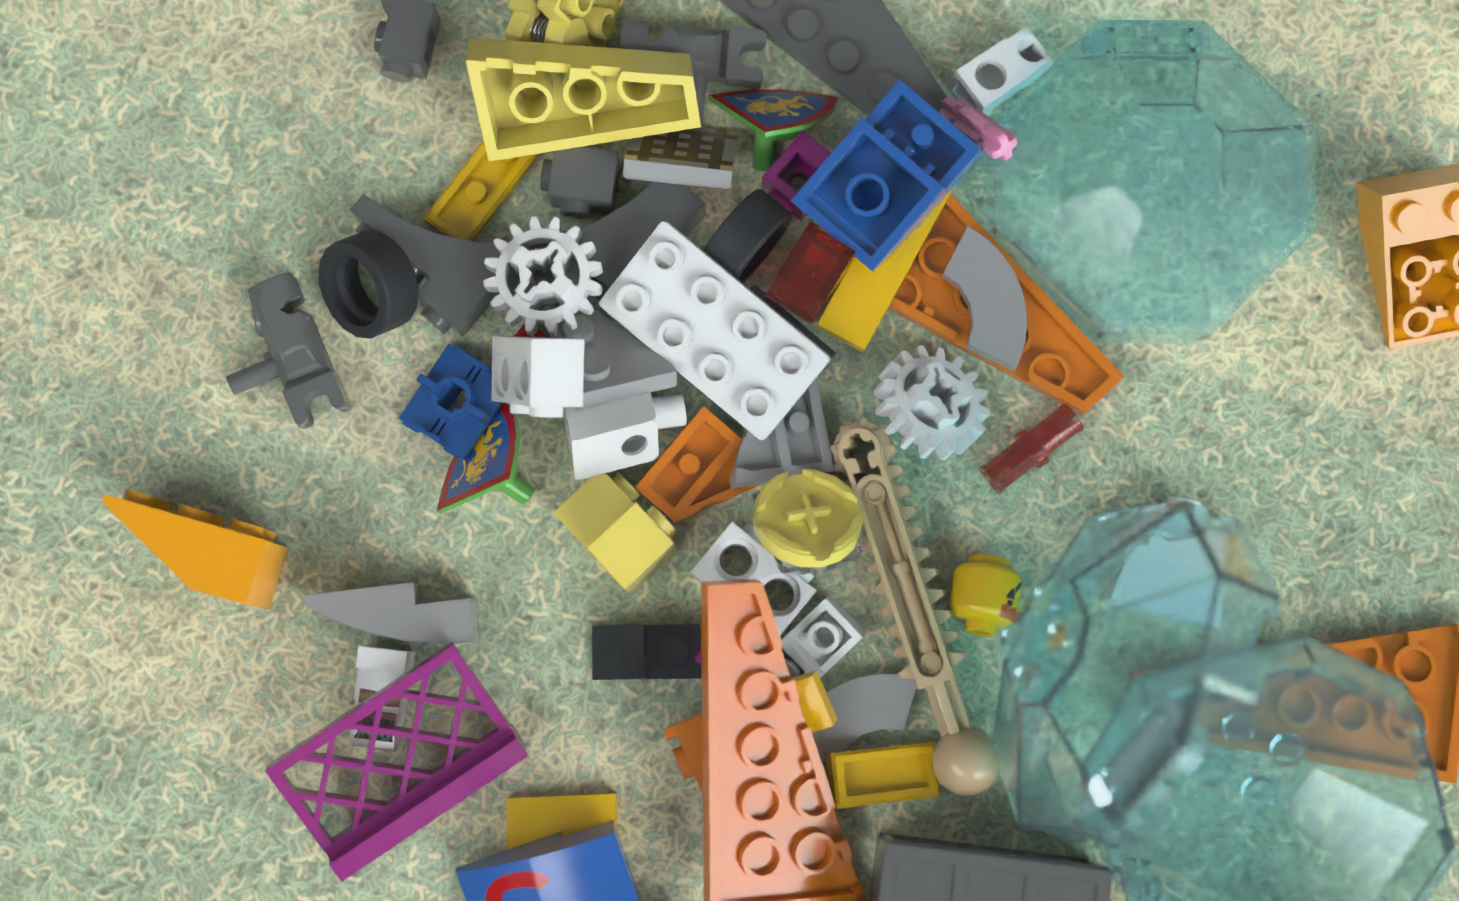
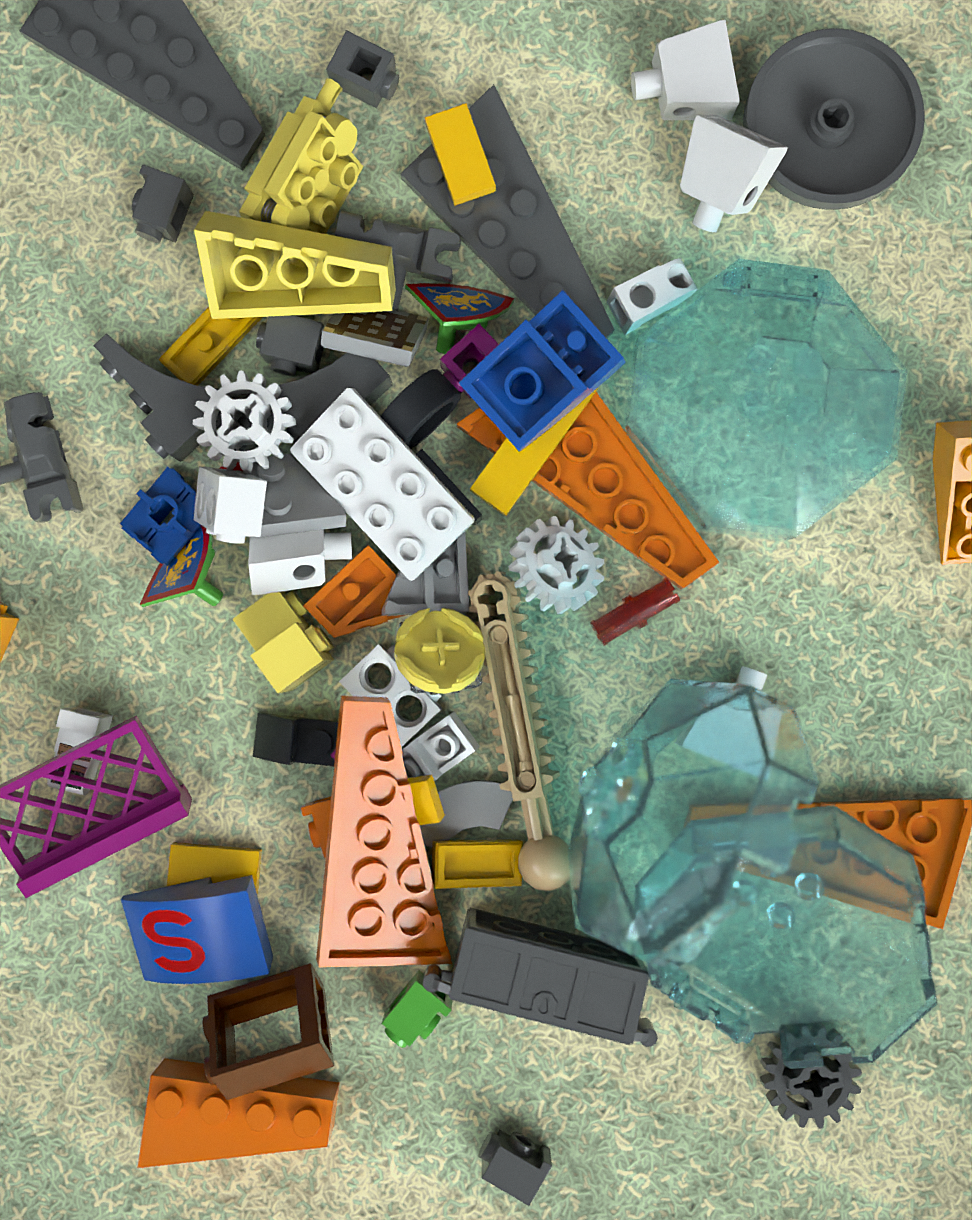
camera: 10 degrees right, 5 degrees up
light grey slope [304,583,480,645] -> none
black tyre [318,231,419,339] -> none
clear red slope [765,223,856,324] -> none
bright pink axle [938,96,1017,161] -> none
light grey tile [942,226,1027,371] -> none
yellow head [948,554,1022,637] -> none

